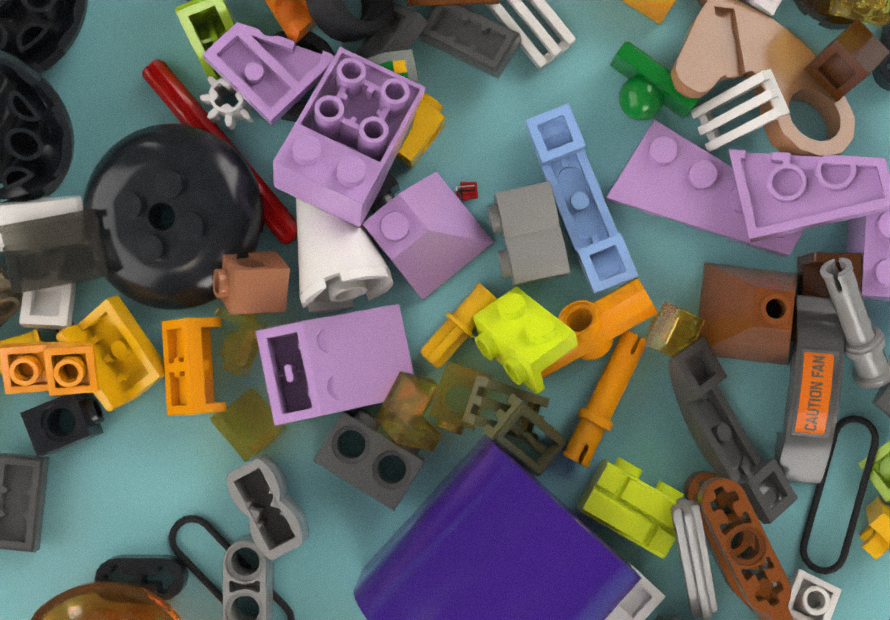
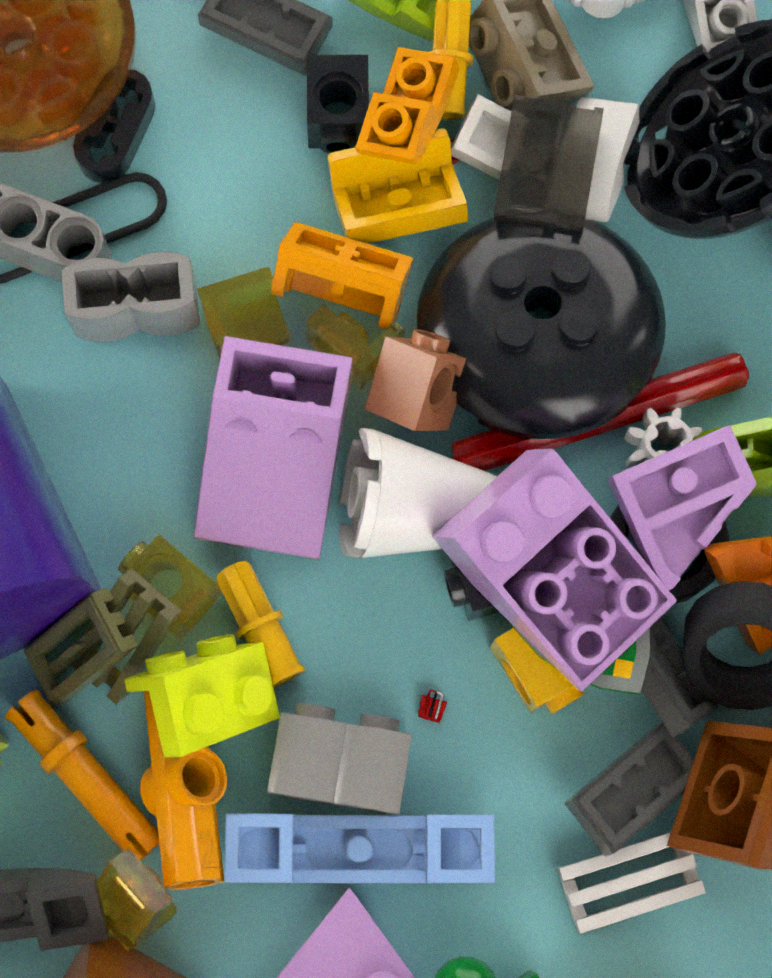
camera: 105 degrees right, 10 degrees down
dark grey brick [313,408,425,511] -> none
lavender slope [362,171,494,300] -> none
clear yellow panel [376,371,442,451] -> none

